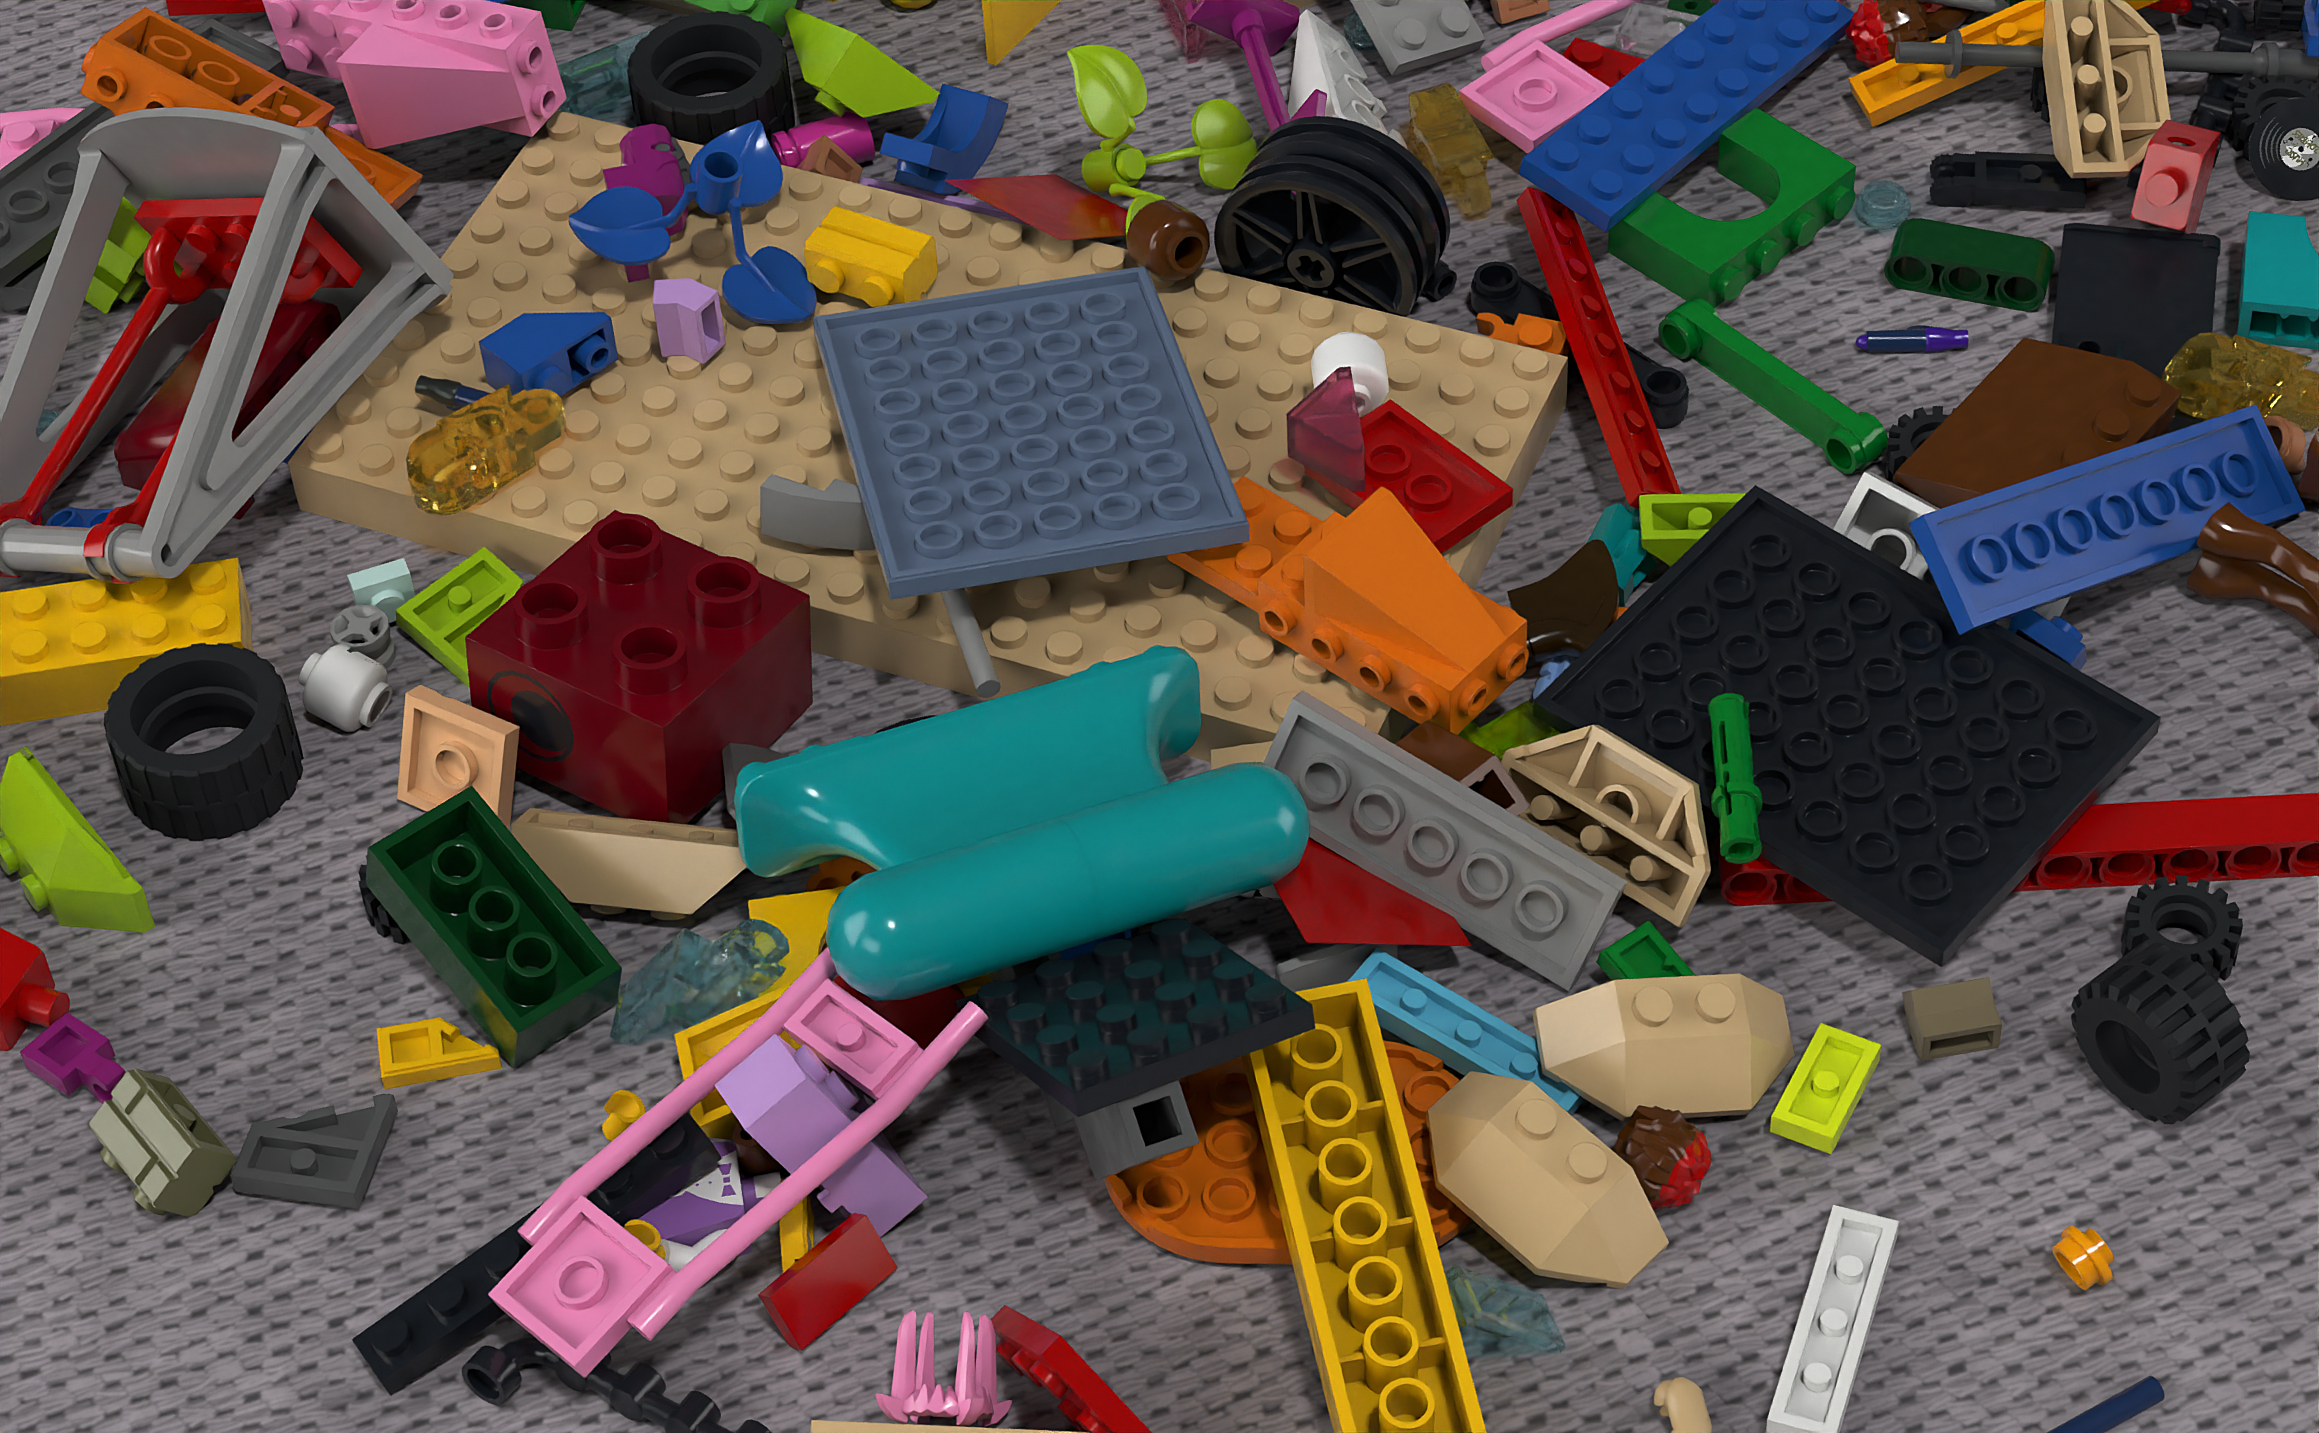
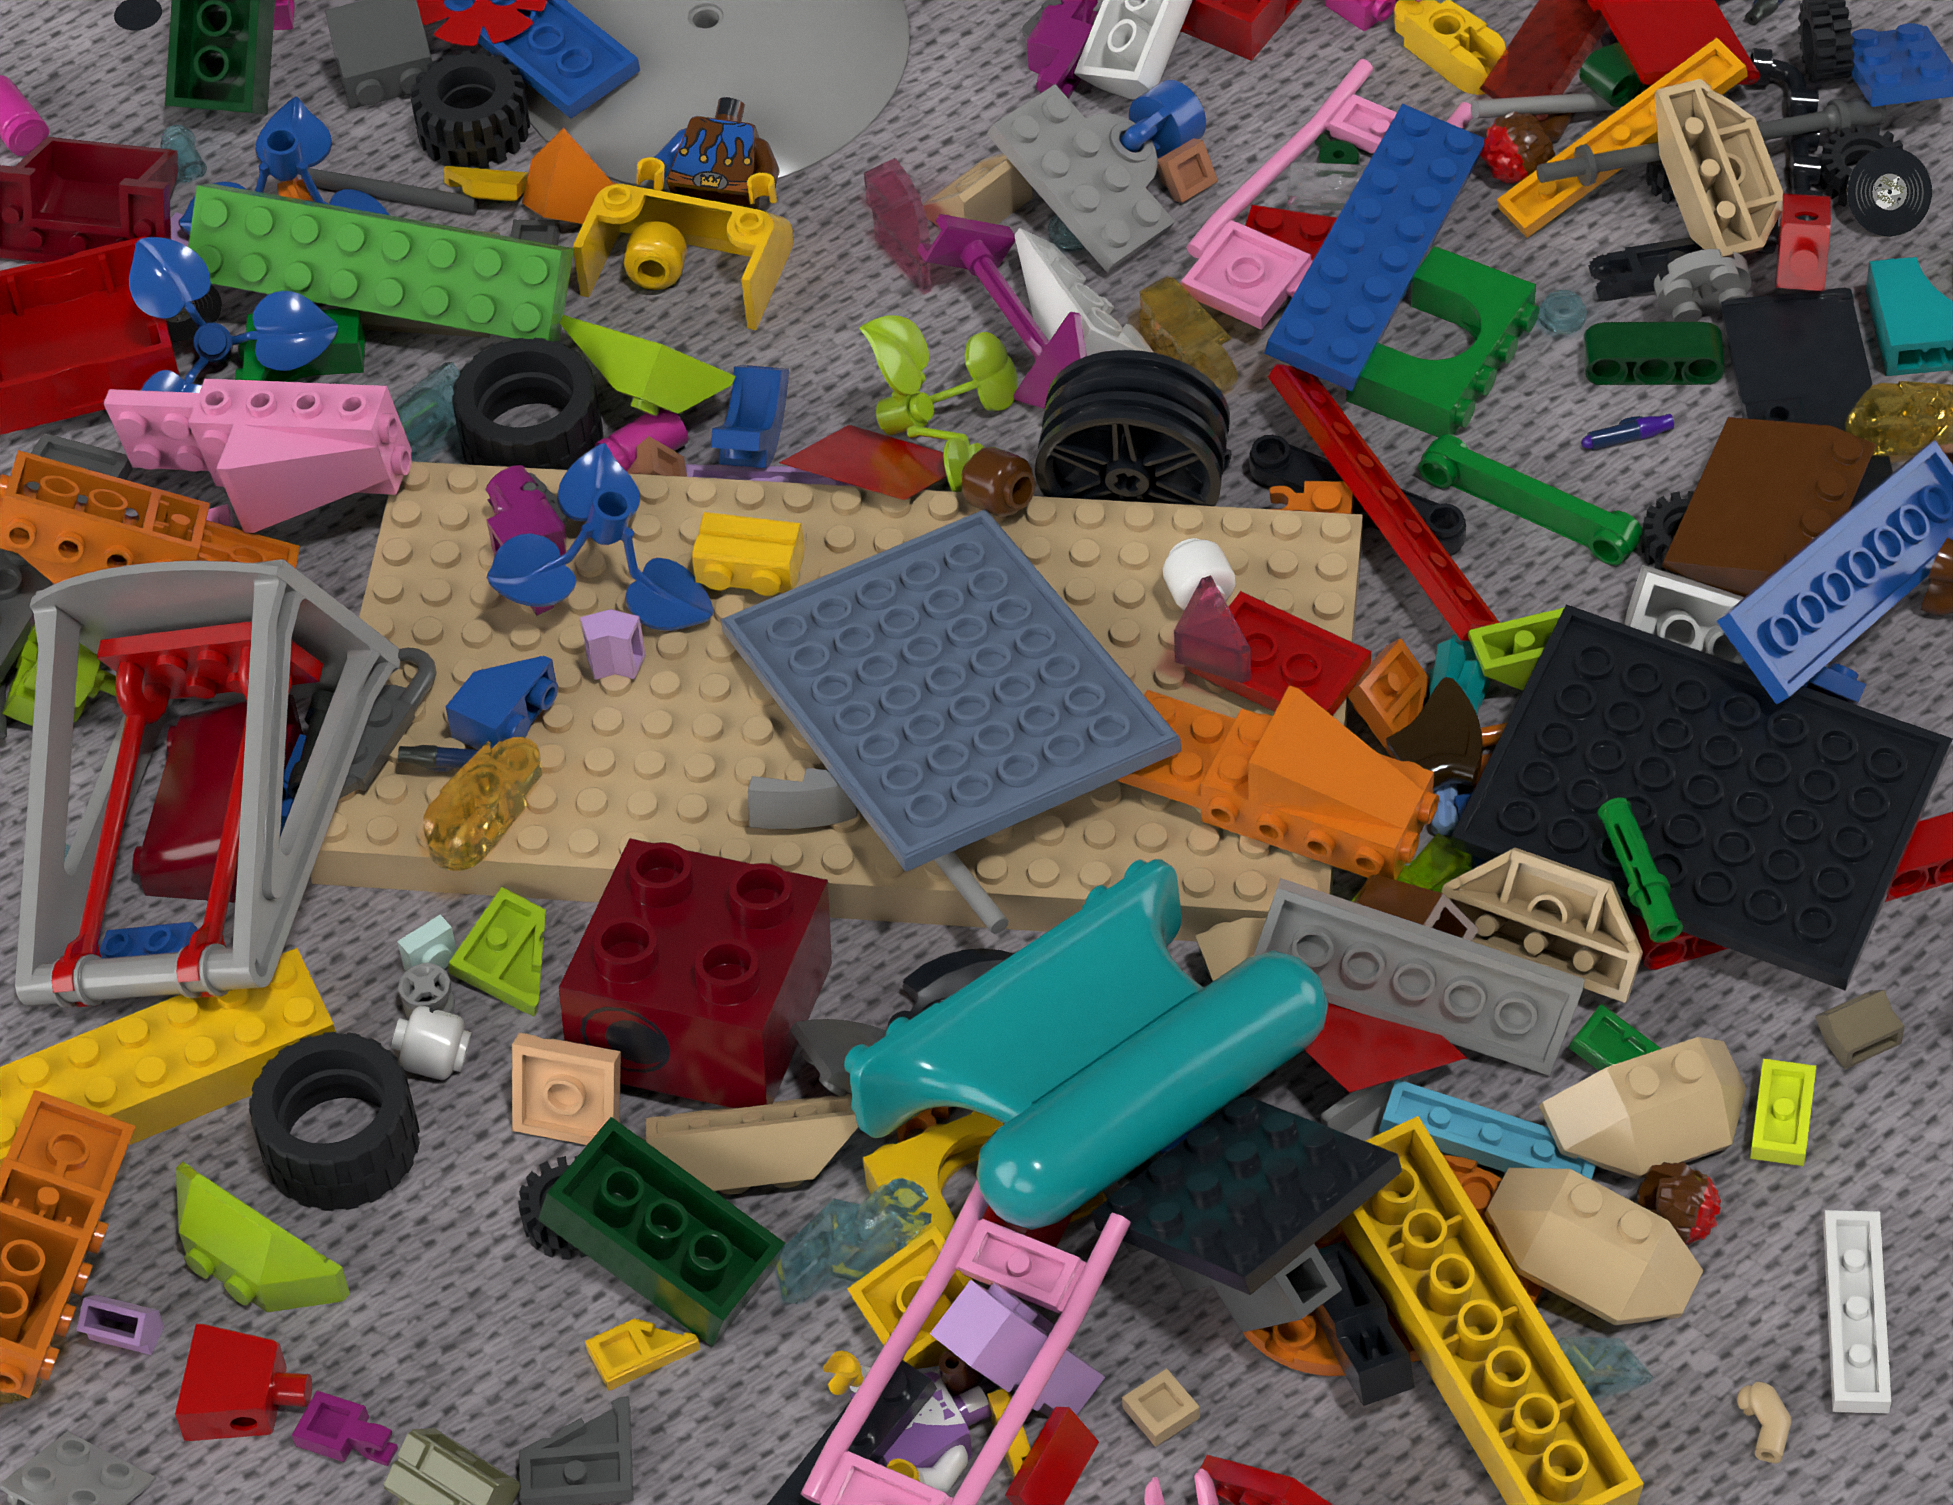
camera: 15 degrees left, 5 degrees up
none -> dark grey plate [338,647,437,800]
none -> tan plate [1122,1368,1200,1447]
none -> black slope [1314,1240,1415,1406]
none -> orange wing [1348,638,1429,759]
none -> light grey plate [1654,249,1751,322]

